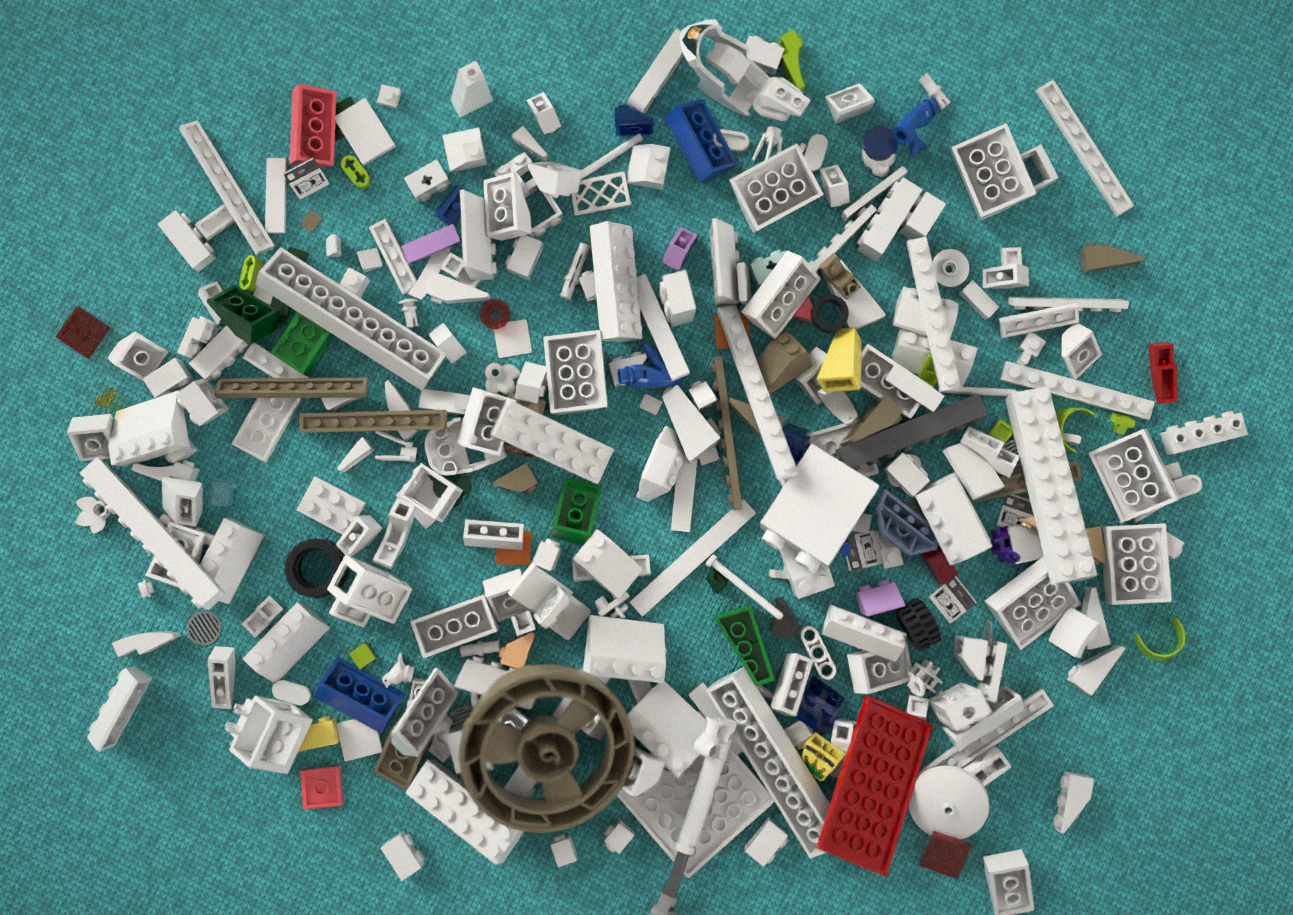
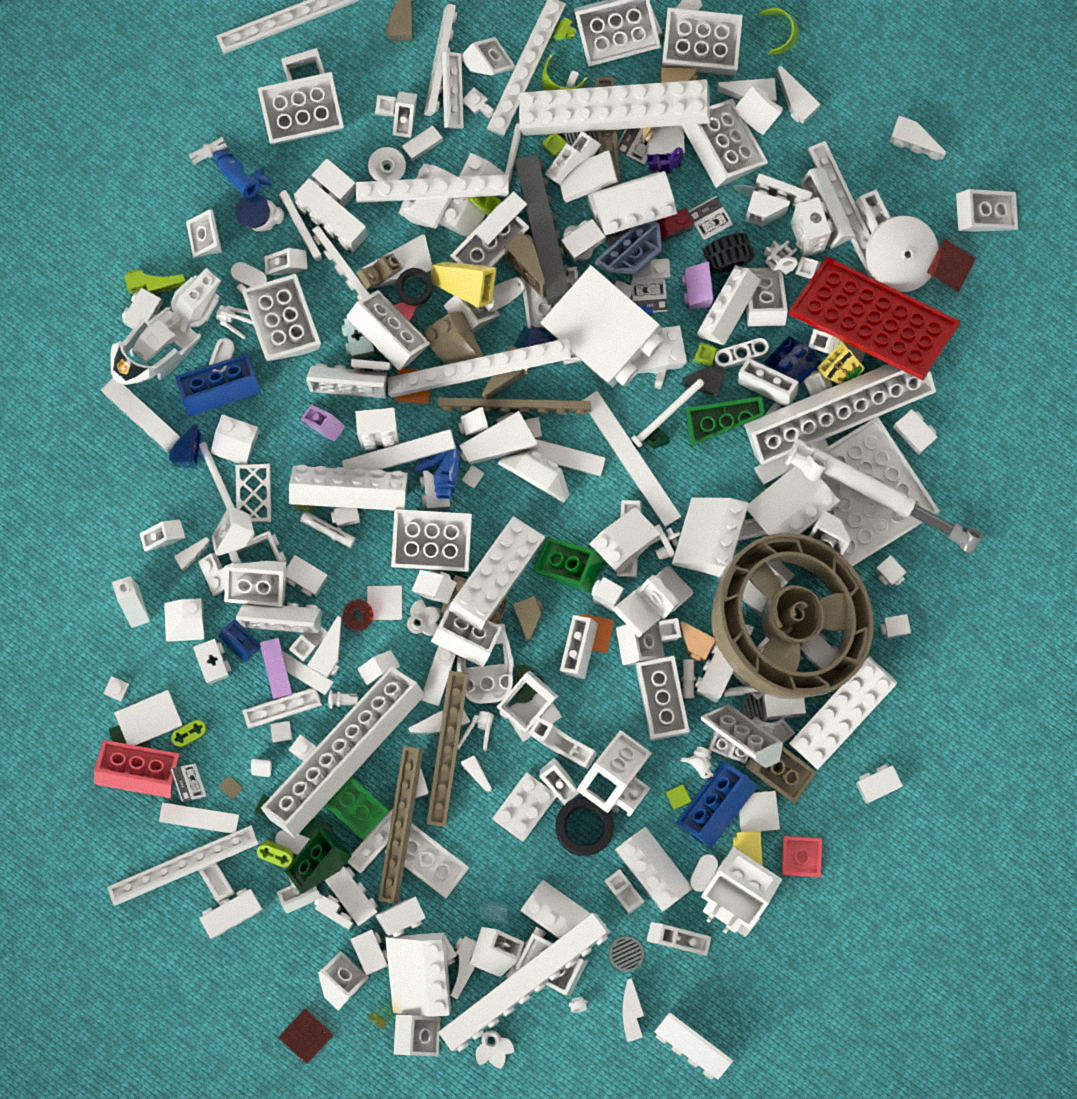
camera: 85 degrees left, 5 degrees down
none -> lime tile [693,342,718,367]

